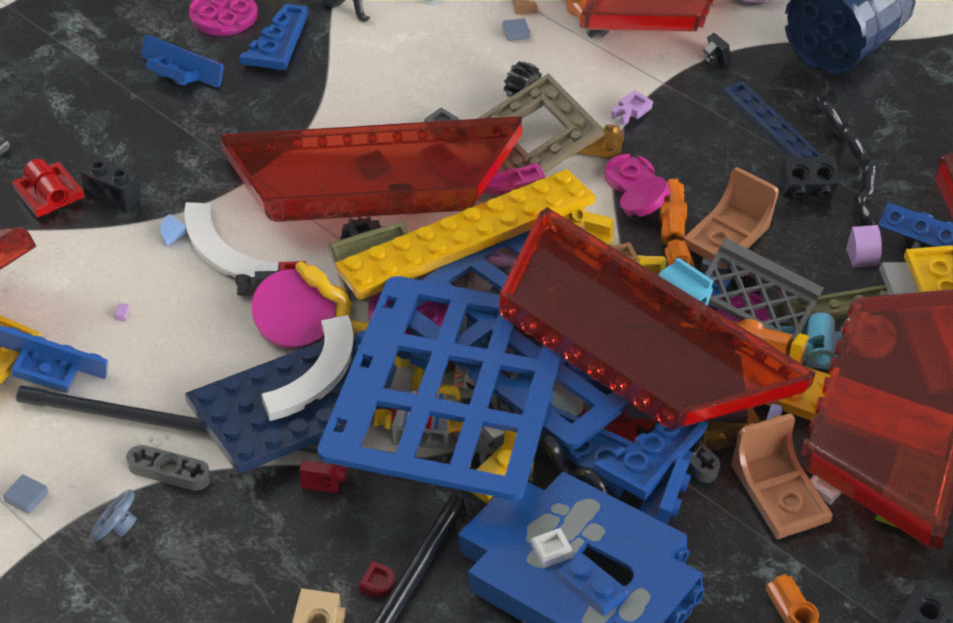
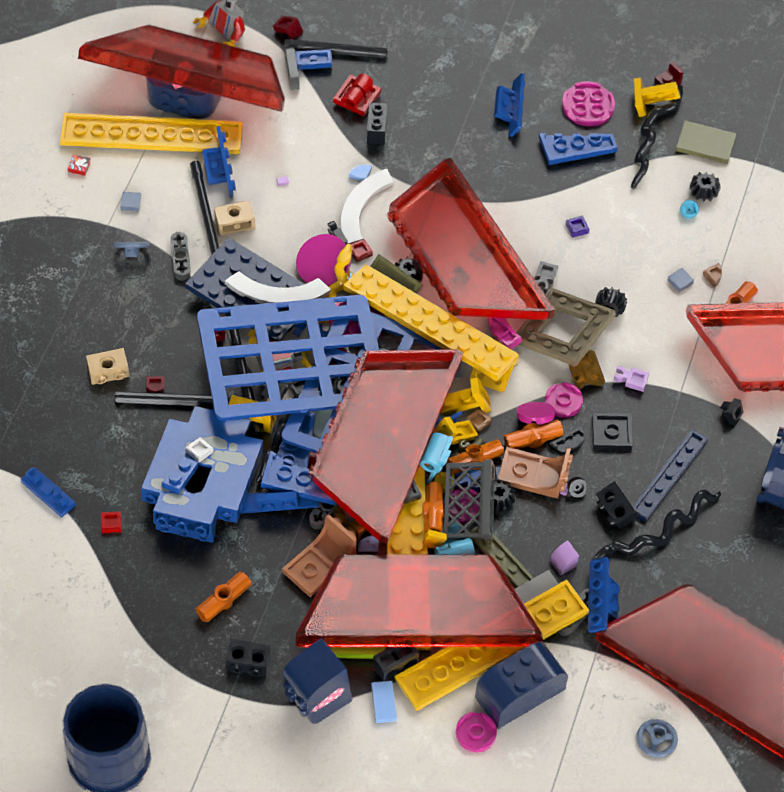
camera: 65 degrees right, 10 degrees up
none -> tan brick [214,201,255,236]
none -> black tile [549,426,584,454]
none -> dark purple tile [566,216,590,238]
none -> tile [592,412,633,450]

